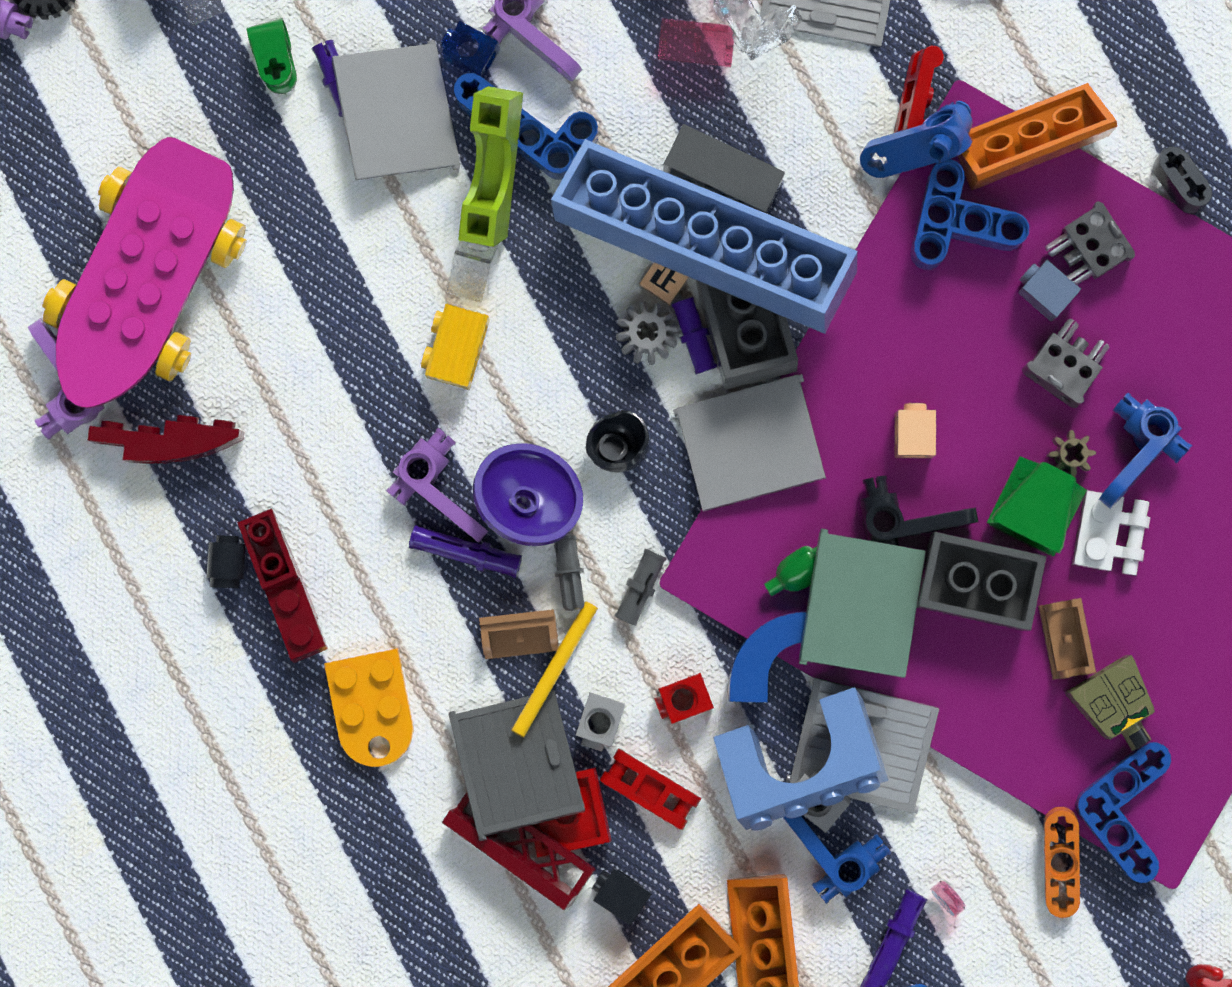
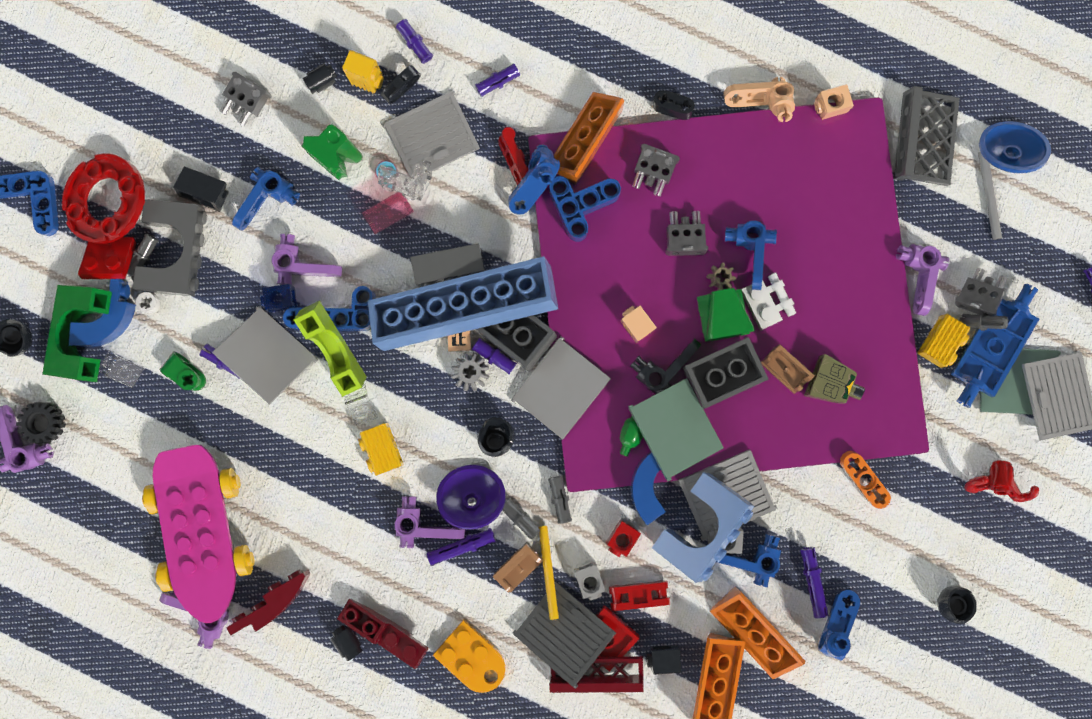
camera: 40 degrees left, 0 degrees up
clear pink tile [930,880,966,918] -> none
sand blue brick [1018,260,1081,322] -> none
blue beam [1075,742,1171,883] -> none

